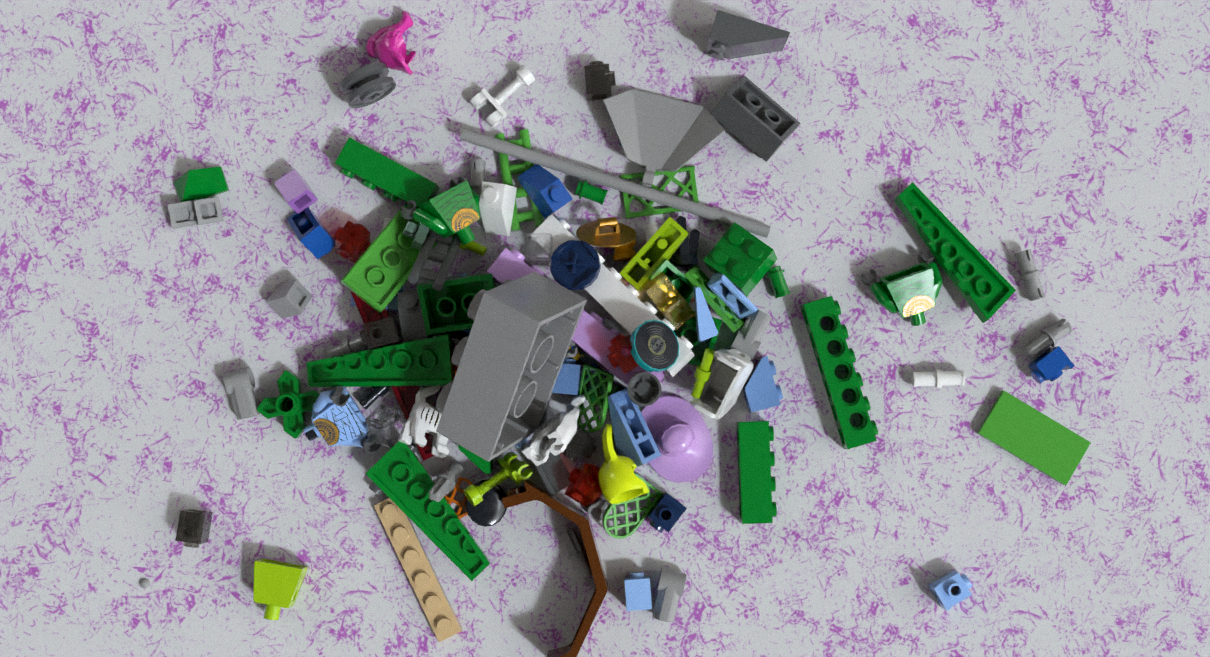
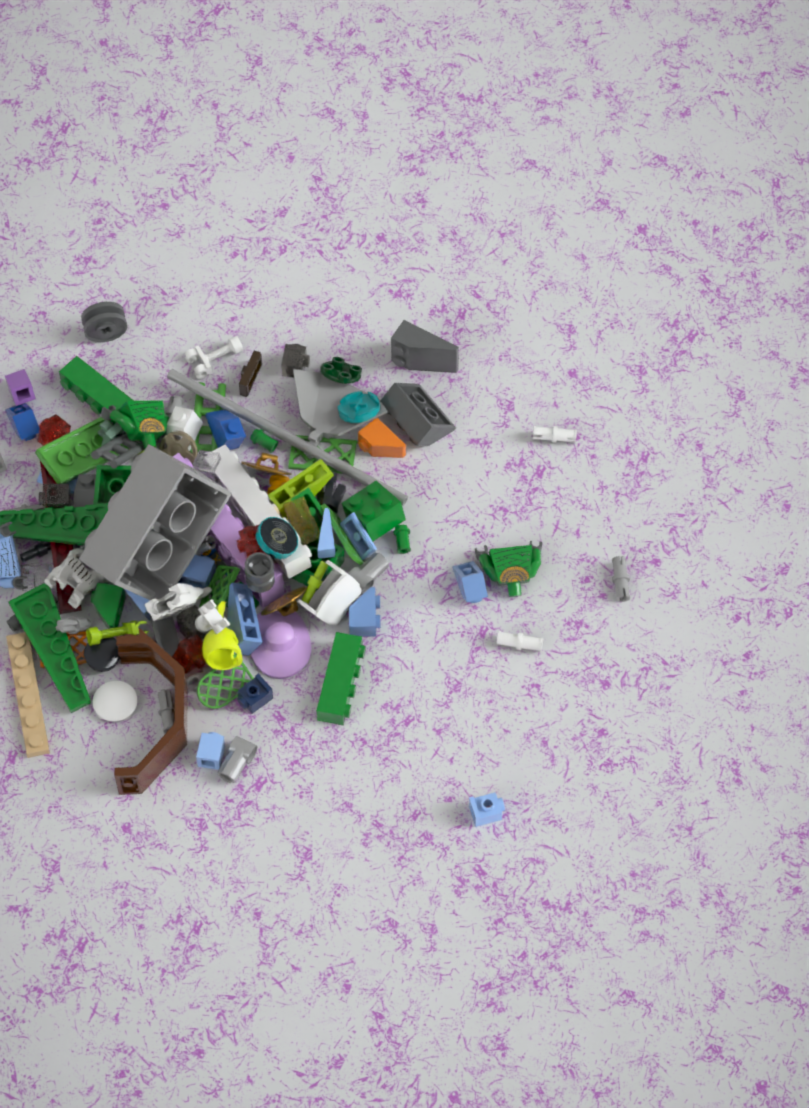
camera: 10 degrees right, 25 degrees down
dark pink piece [366,11,416,75] -> none
dark blue tile [550,240,601,291] -> none
green brick [800,296,878,449] -> none
green wing [894,182,1016,323] -> none
bright green tile [977,391,1091,486] -> none
light grey axle [1024,318,1073,357] -> none
blue brick [1028,346,1075,384] -> none
none -> white dish [93,681,138,722]
none -> dark tan wheel [159,431,198,465]
none -> white bar [195,599,230,634]
none -> dark brown plate [239,350,262,397]
none -> pearl gold shield [261,586,307,616]
none -> dark green dish [320,357,362,384]
none -> teal tile [337,391,380,423]
none -> orange slope [358,418,406,458]
none -> medium blue slope [452,561,488,603]
none -> white pin [533,426,577,443]

